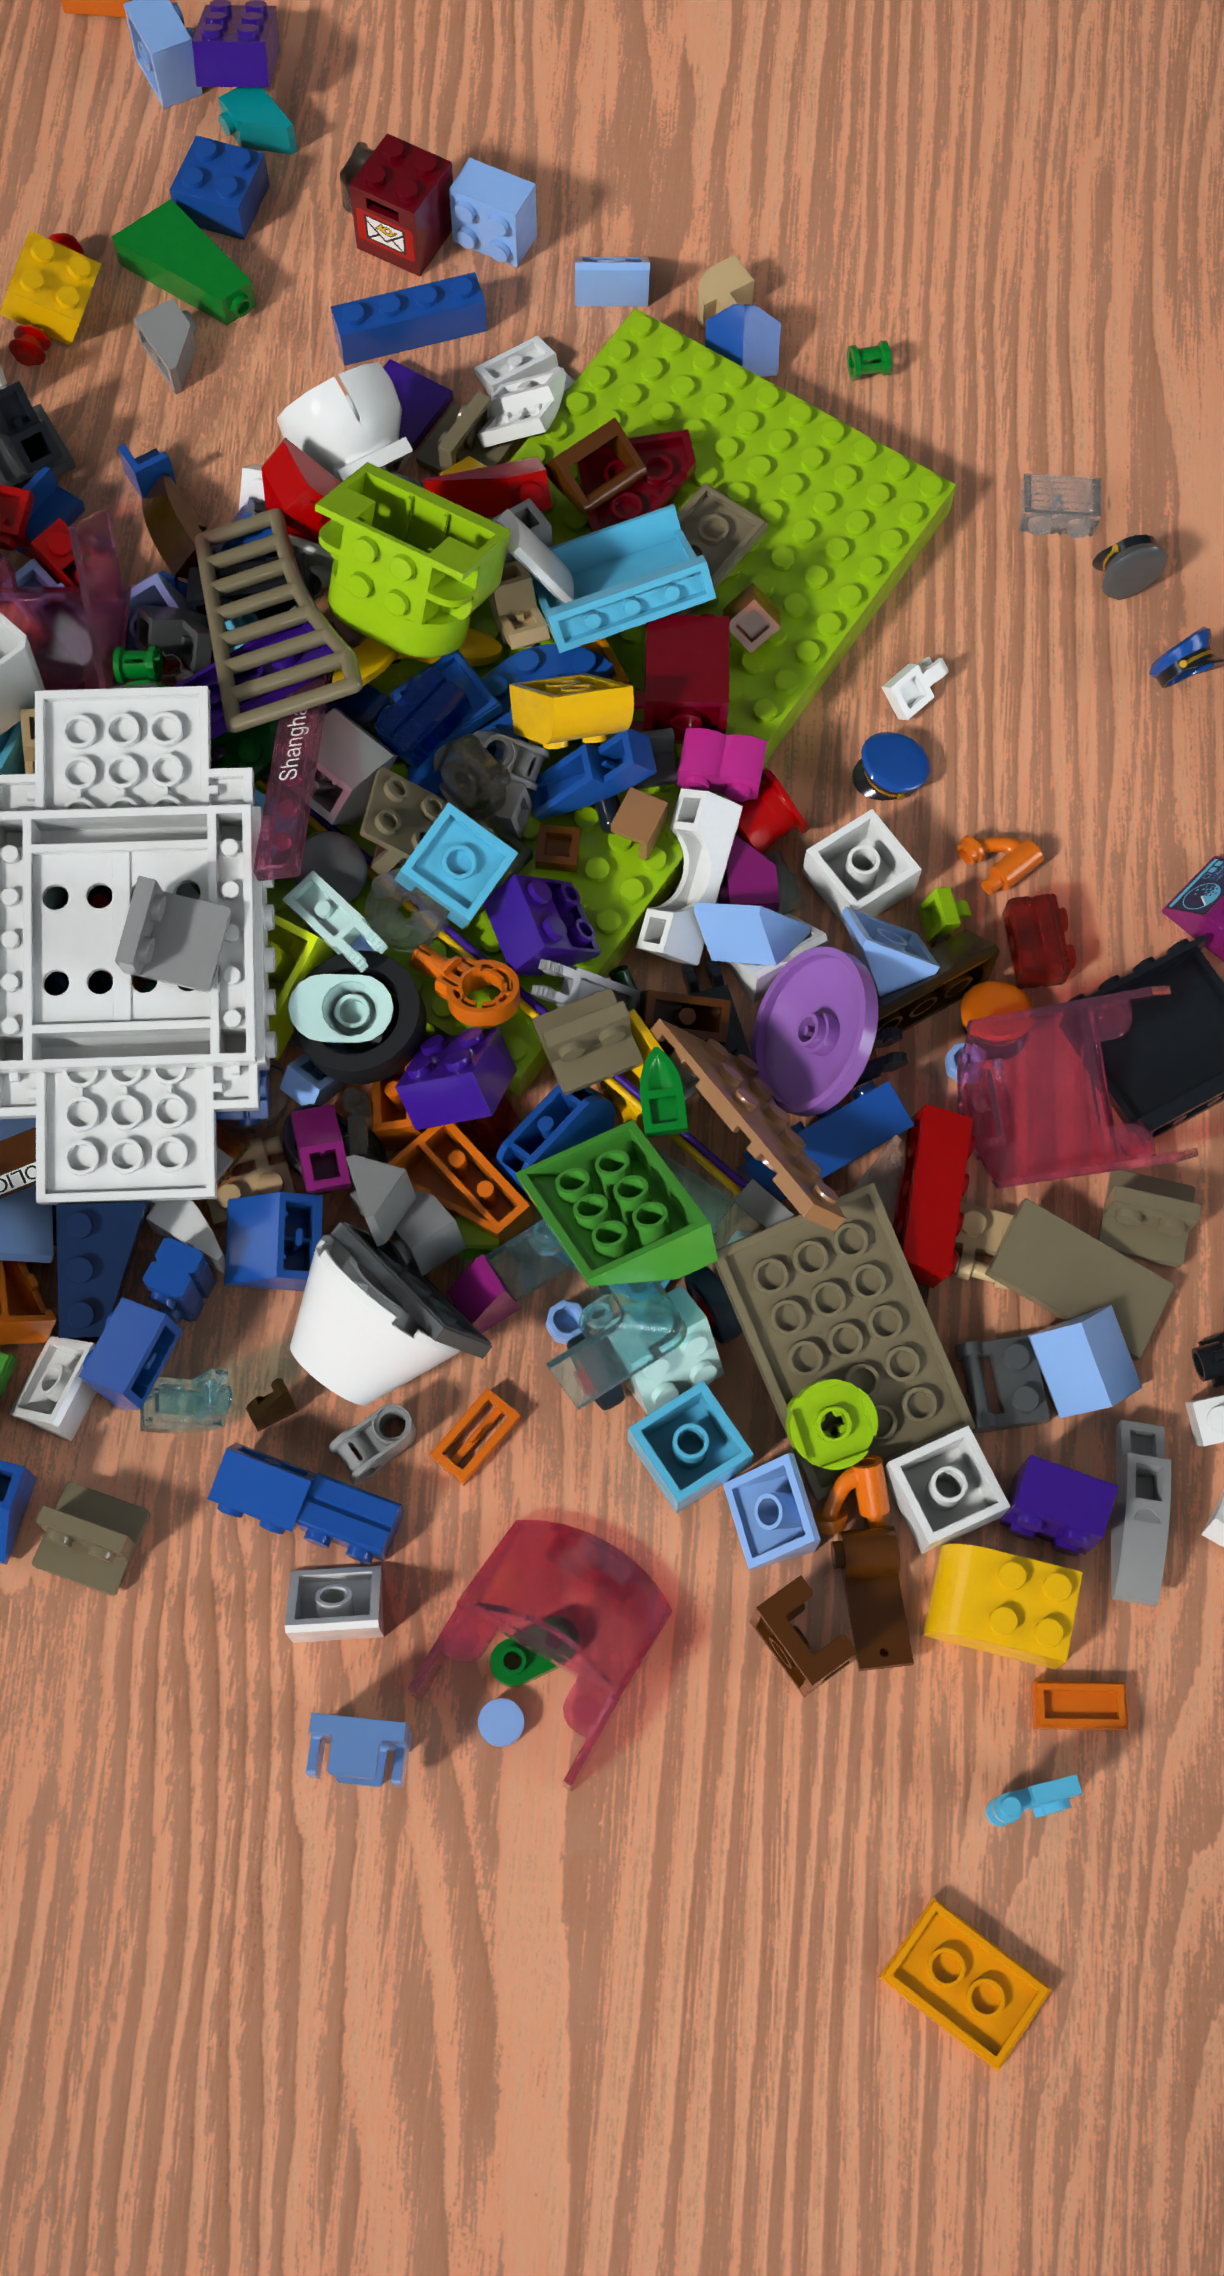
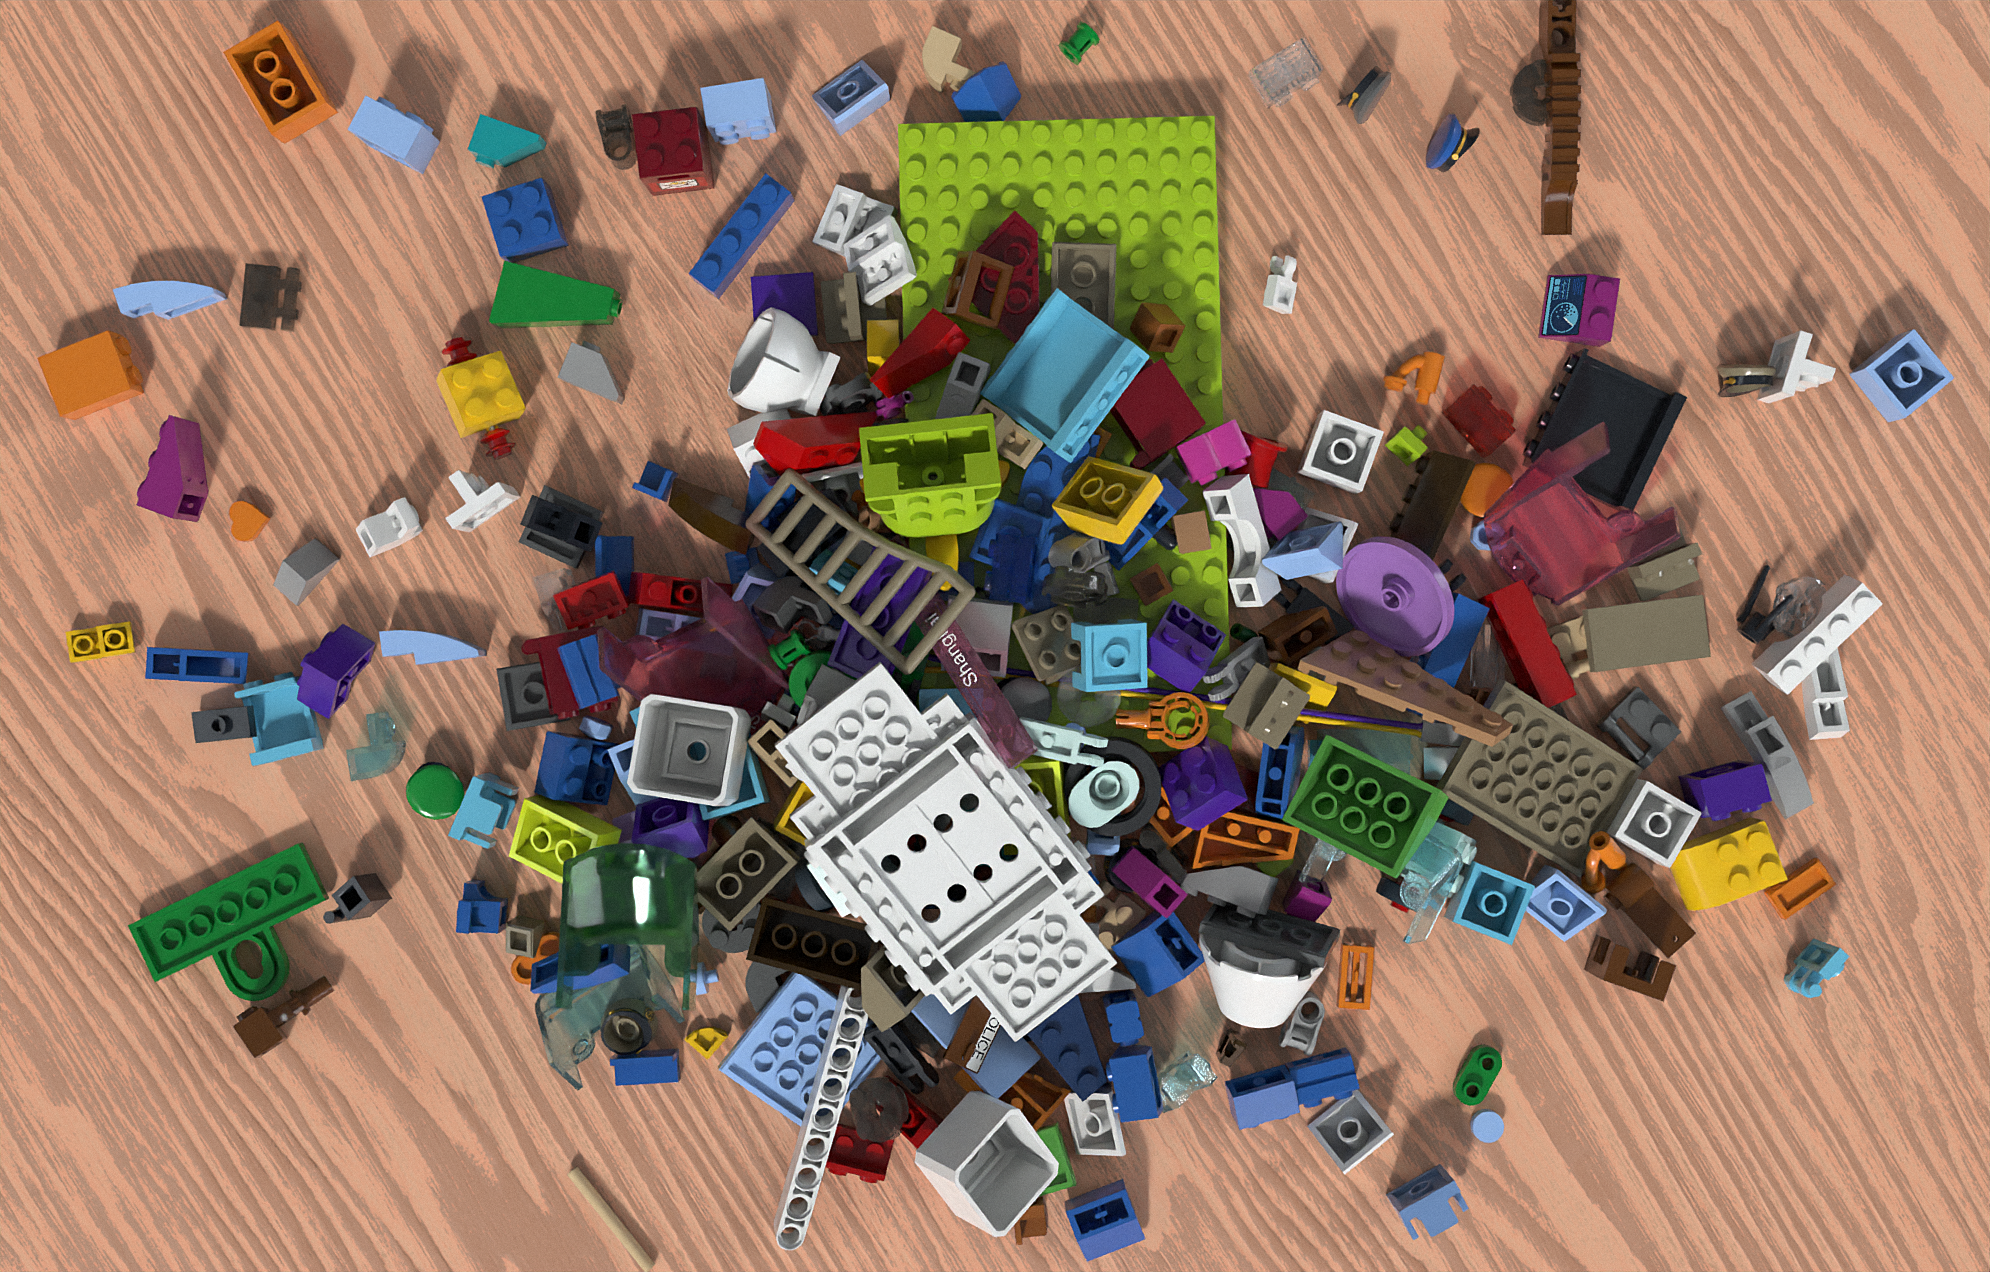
camera: 35 degrees left, 20 degrees up
dark tan bracket [32,1482,150,1596] -> none
light grey bracket [115,876,232,993] -> none
dark purple brick [192,0,280,88] -> none
light grey slope [346,1155,417,1246] -> none
clear pink windscreen [408,1520,672,1792] -> none
white slope [497,508,574,603] -> none
light blue tile [546,1299,589,1345] -> none
green plate [640,1047,689,1138] -> none
lime plate [786,1378,878,1470] -> none
light blue slope [842,906,940,997] -> none
blue piece [852,732,930,801] -> none
light orange tile [878,1897,1052,2071] -> none
light blue slope [1028,1305,1142,1418] -> none

